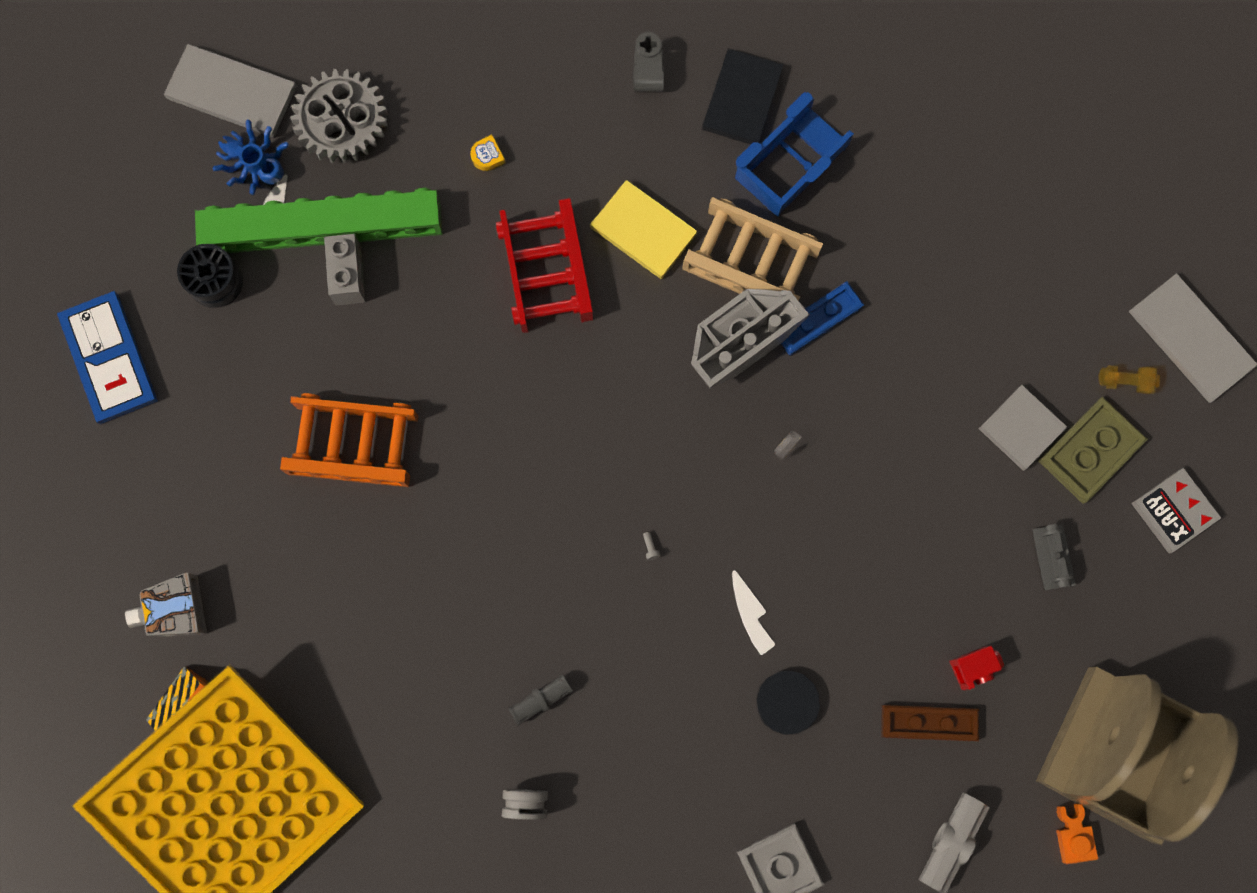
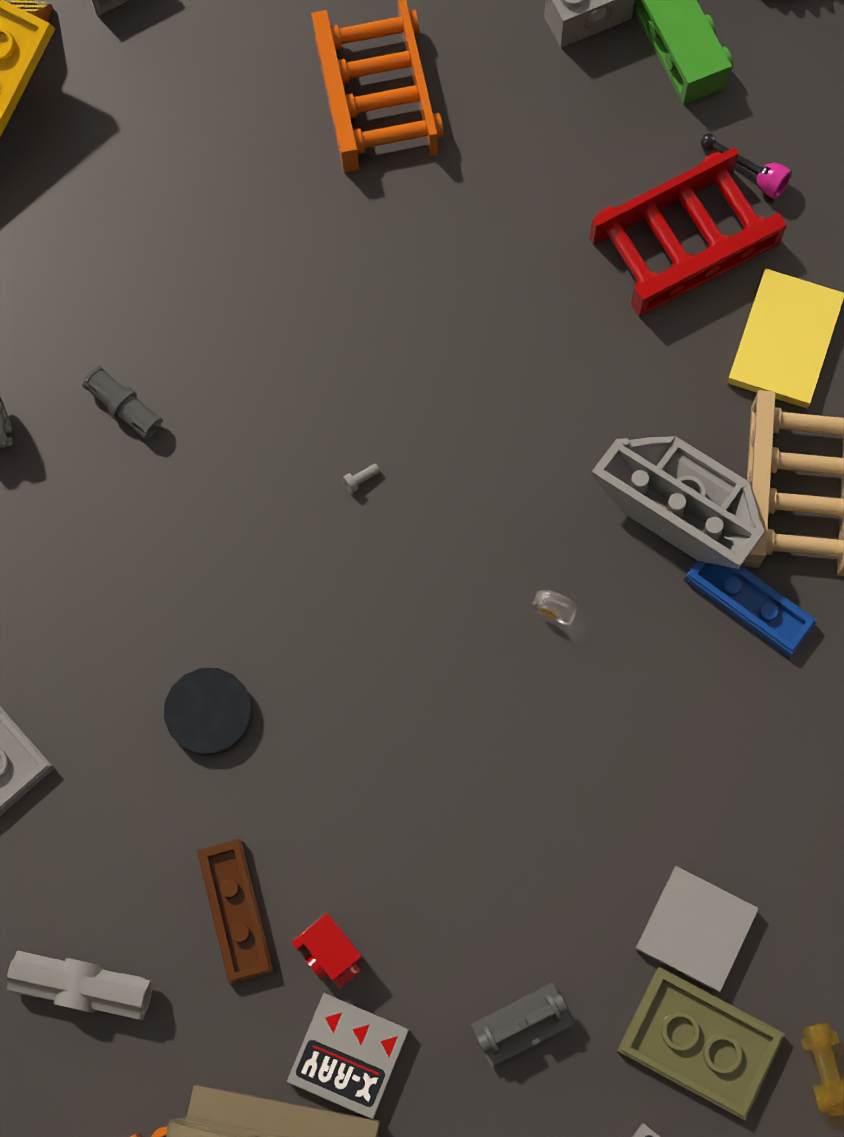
camera: 80 degrees right, 5 degrees down
tile [470,135,505,171] -> none
white sticker [732,570,775,655] -> none
none -> tile [286,993,409,1119]
none -> hinge [700,133,793,199]

